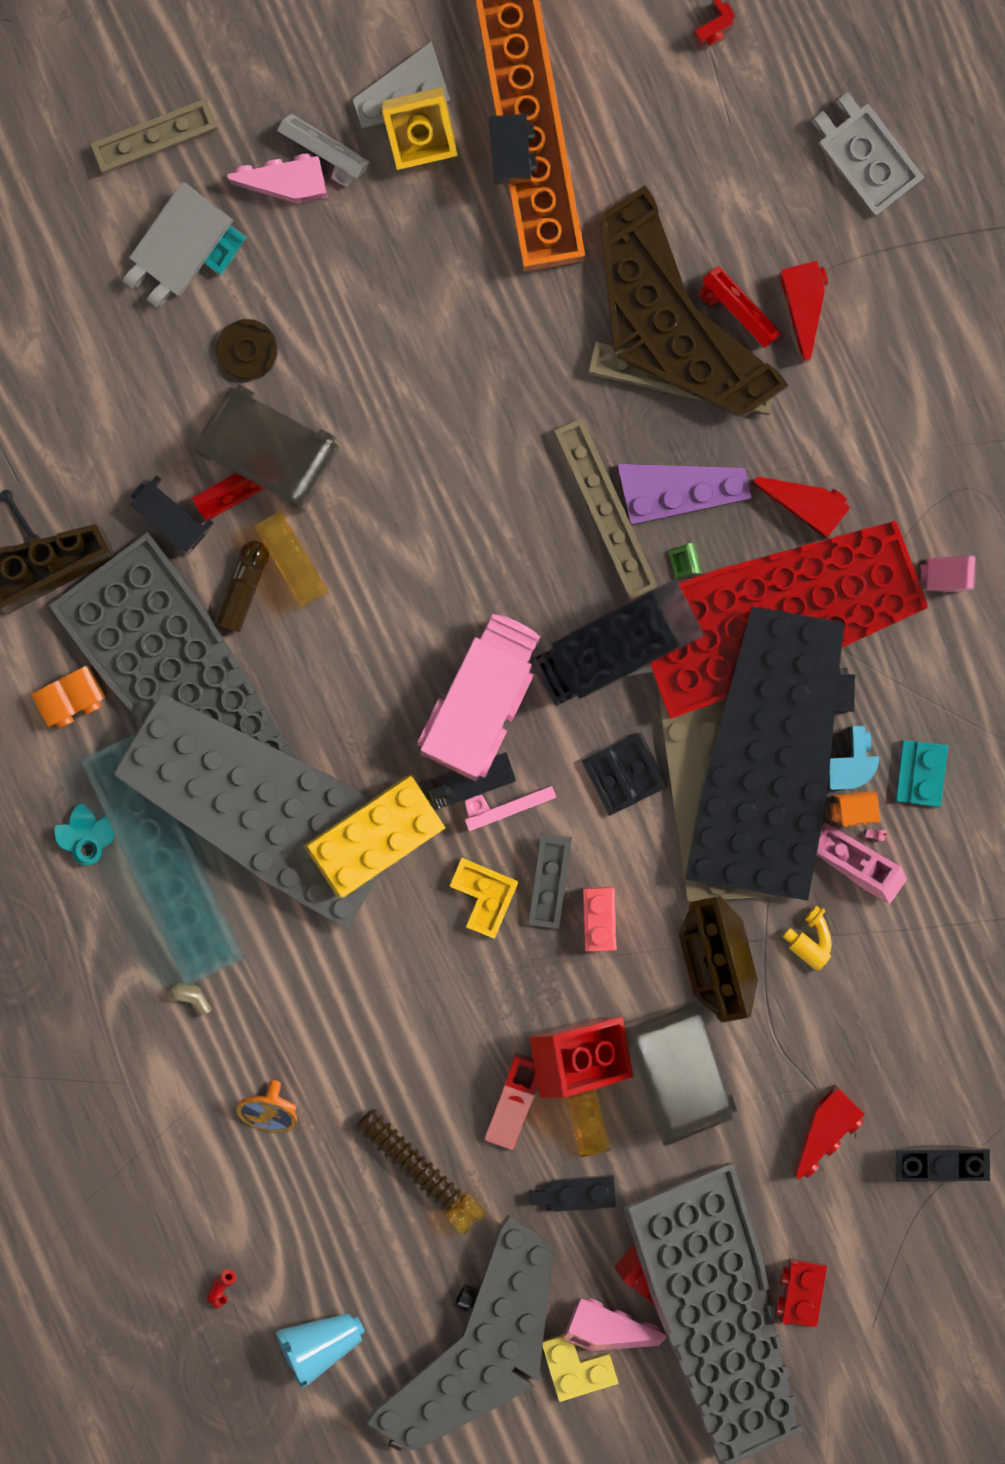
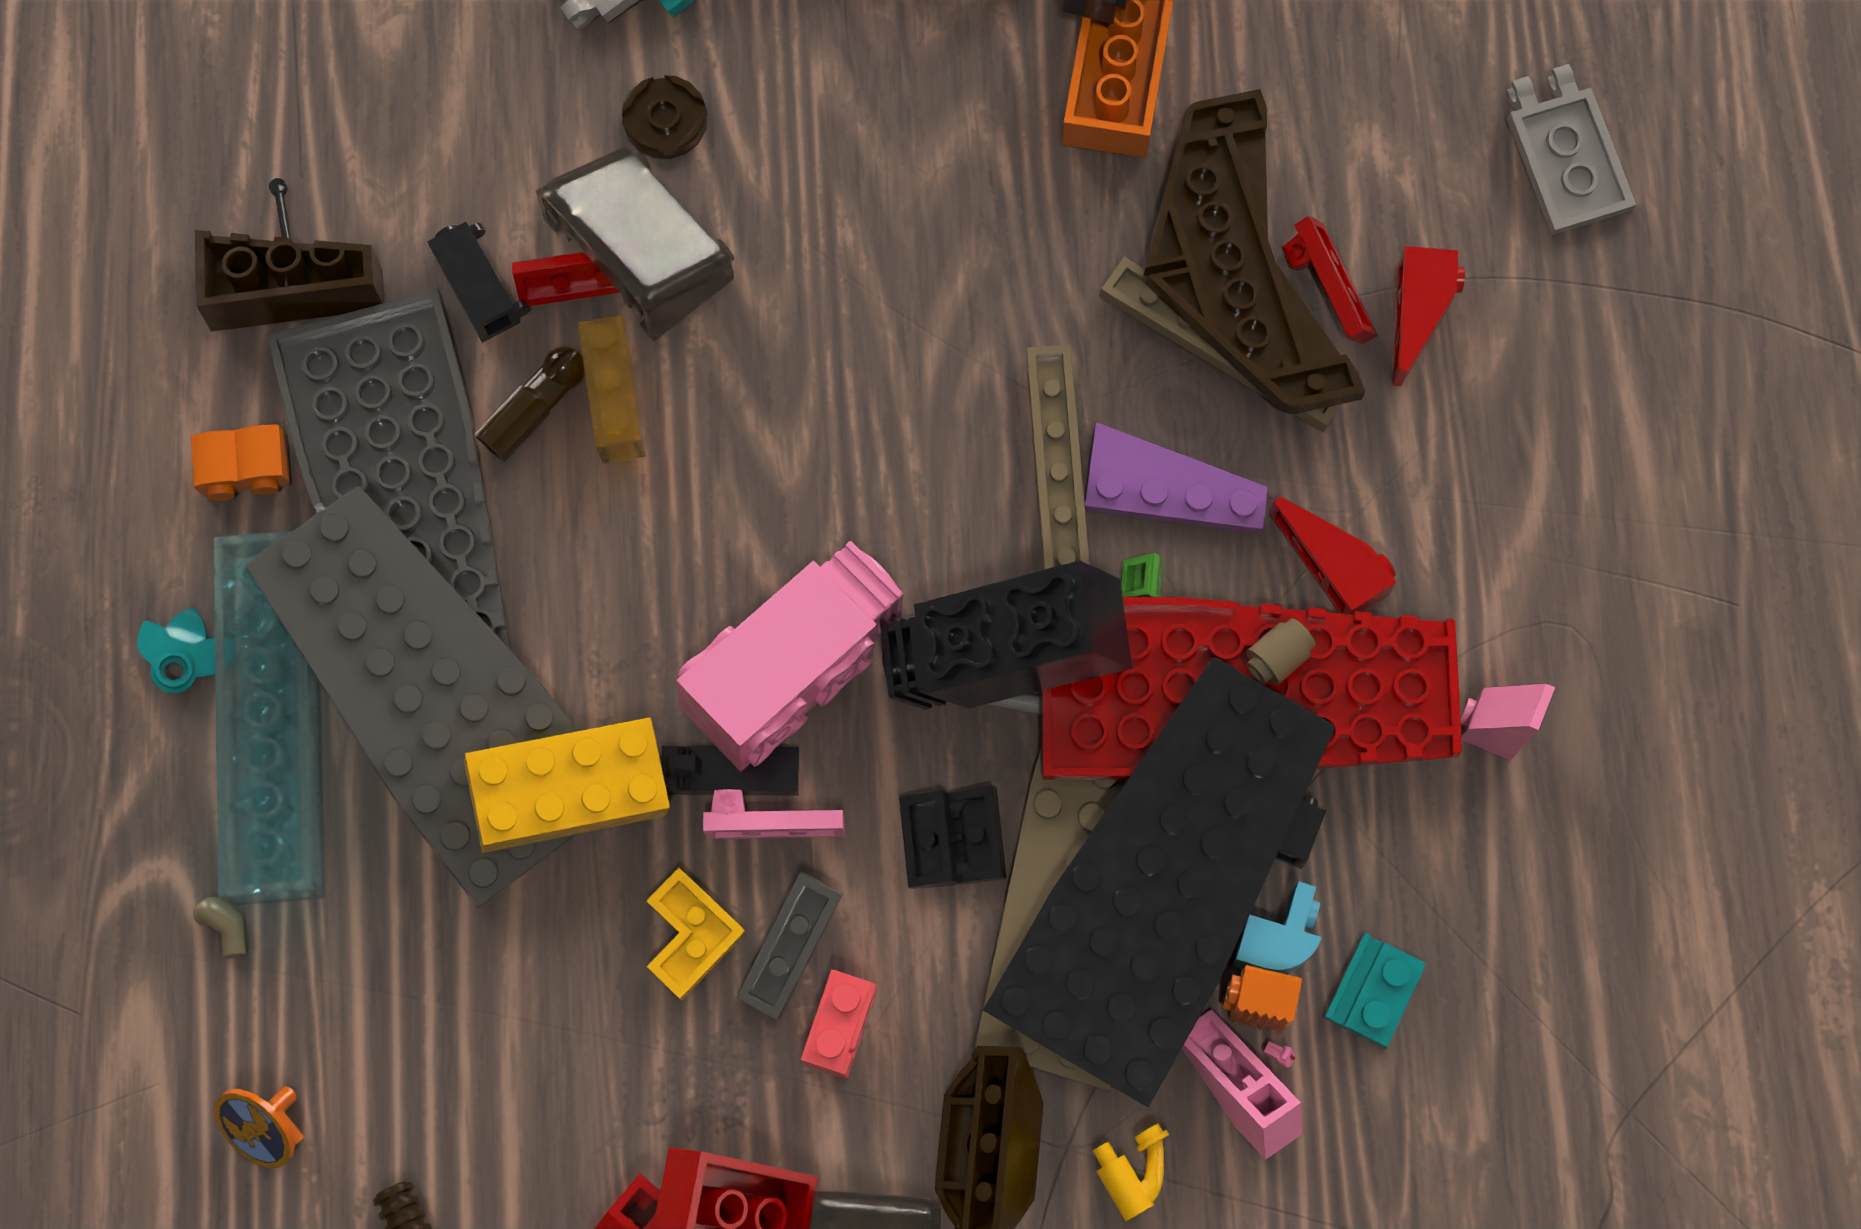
camera: 25 degrees right, 15 degrees down
none -> dark tan brick [1246,618,1316,686]

